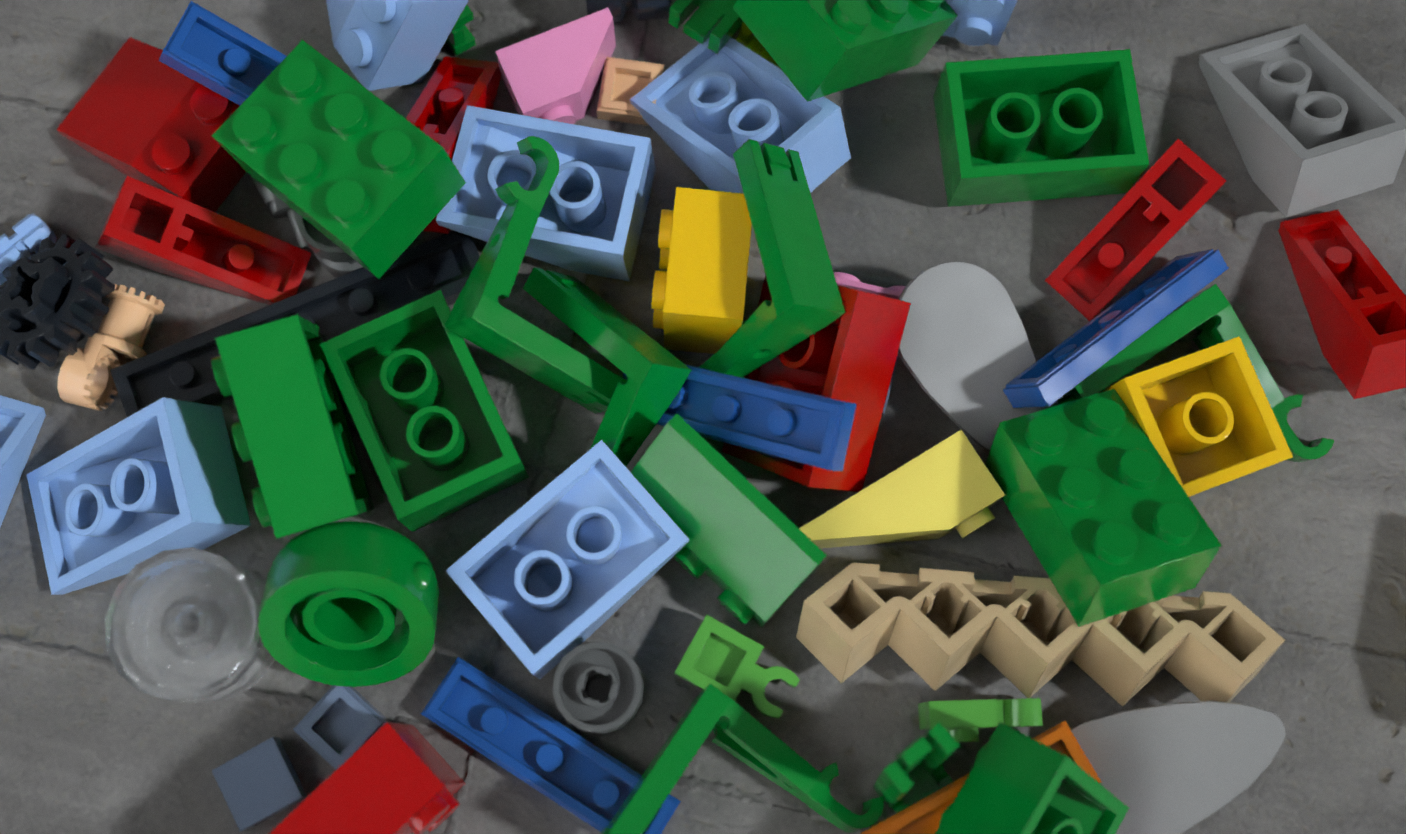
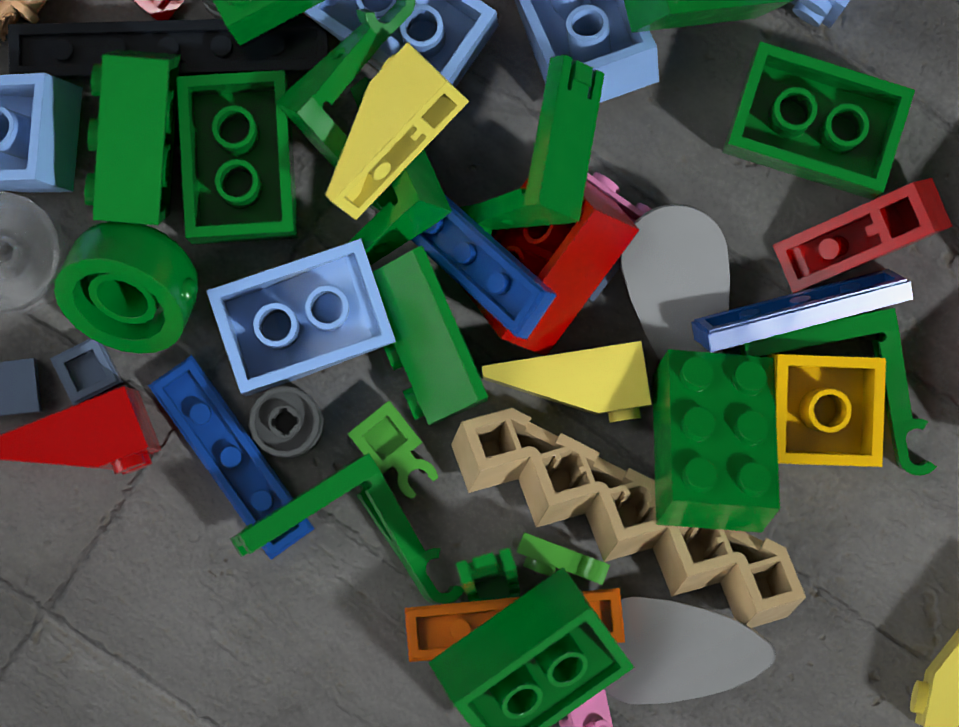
camera: 25 degrees right, 10 degrees up
yellow brick [651,187,752,354] -> none
none -> light yellow slope [326,42,469,220]

